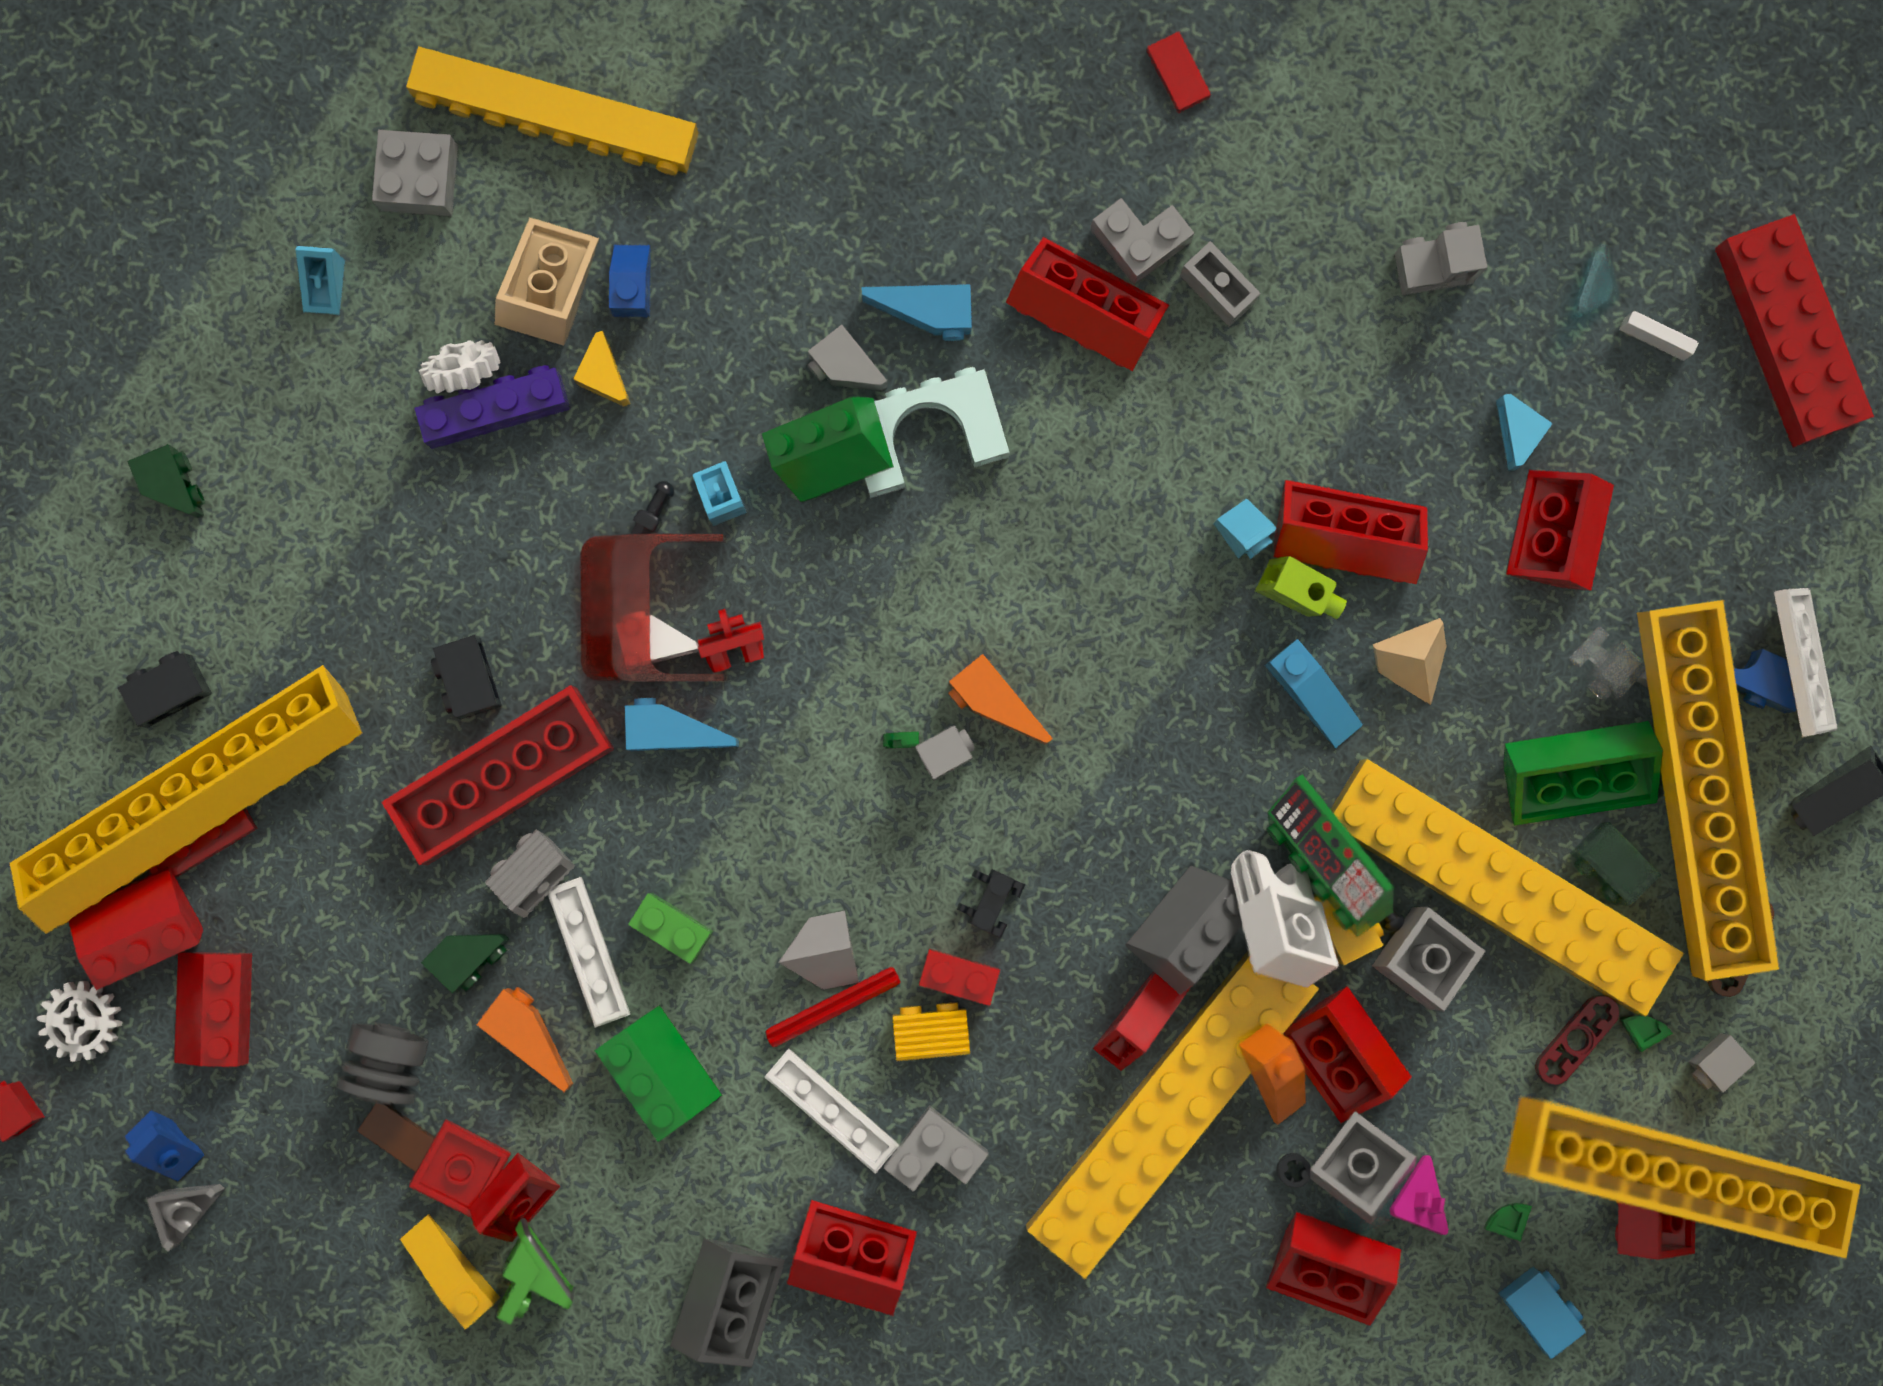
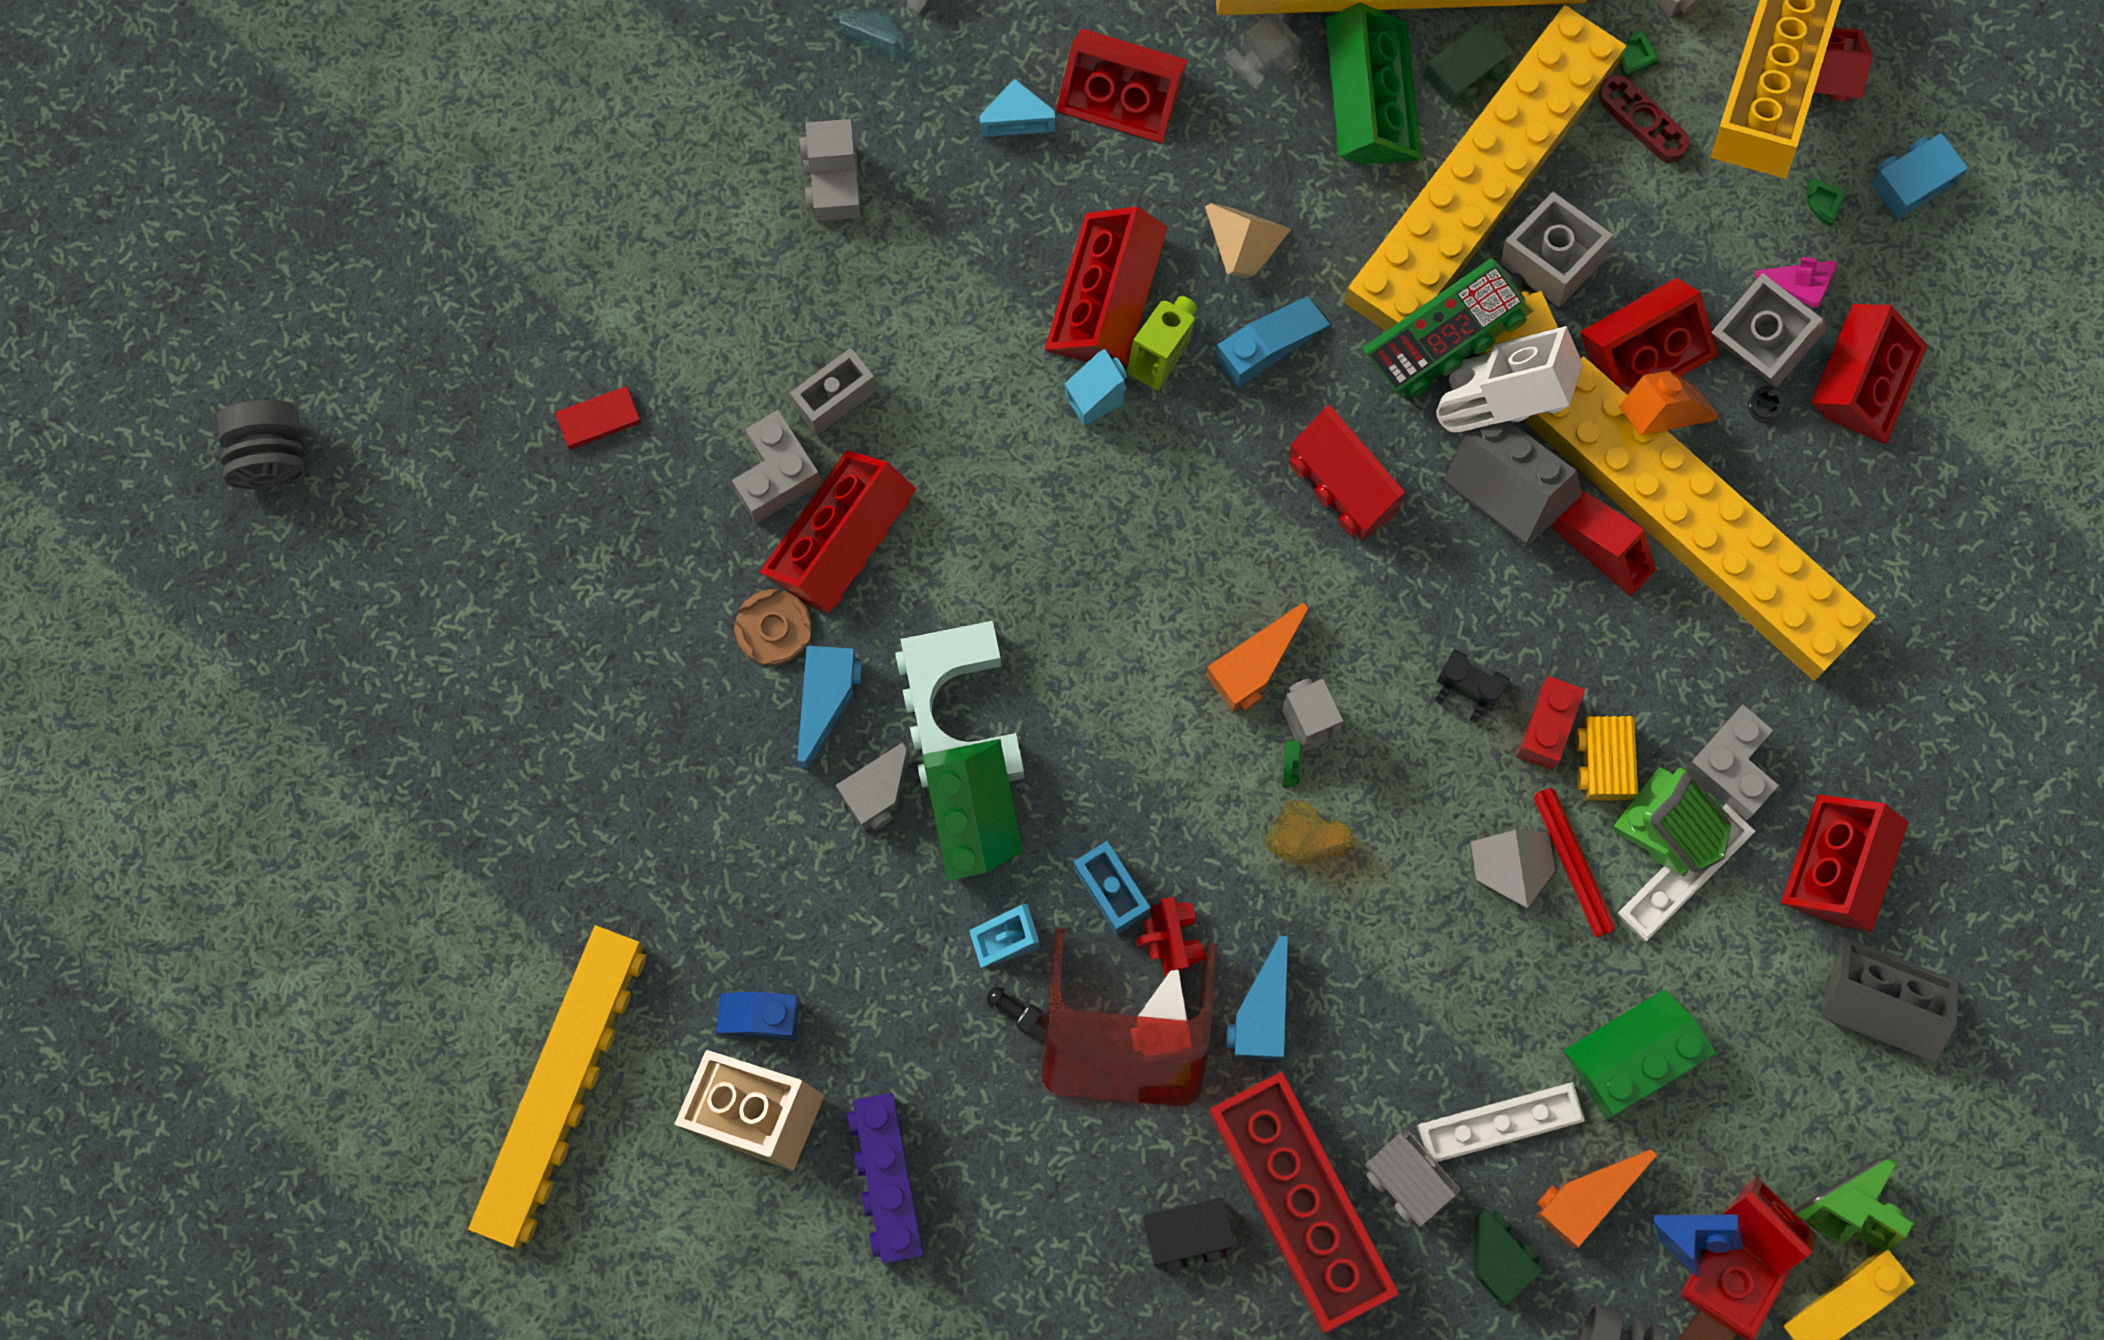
camera: 80 degrees left, 10 degrees down
light grey brick [372,130,458,216] -> none
white gear [419,340,501,393] -> none
yellow slope [573,331,630,407] -> none
bright green brick [628,893,714,964] -> none
none -> medium nougat tile [734,589,812,666]
none -> dark azure brick [1073,841,1150,936]
none -> clear yellow slope [1263,799,1357,866]
none -> red slope [1288,405,1405,541]
none -> bright green piece [1613,767,1731,877]
none -> blue slope [1654,1215,1743,1277]

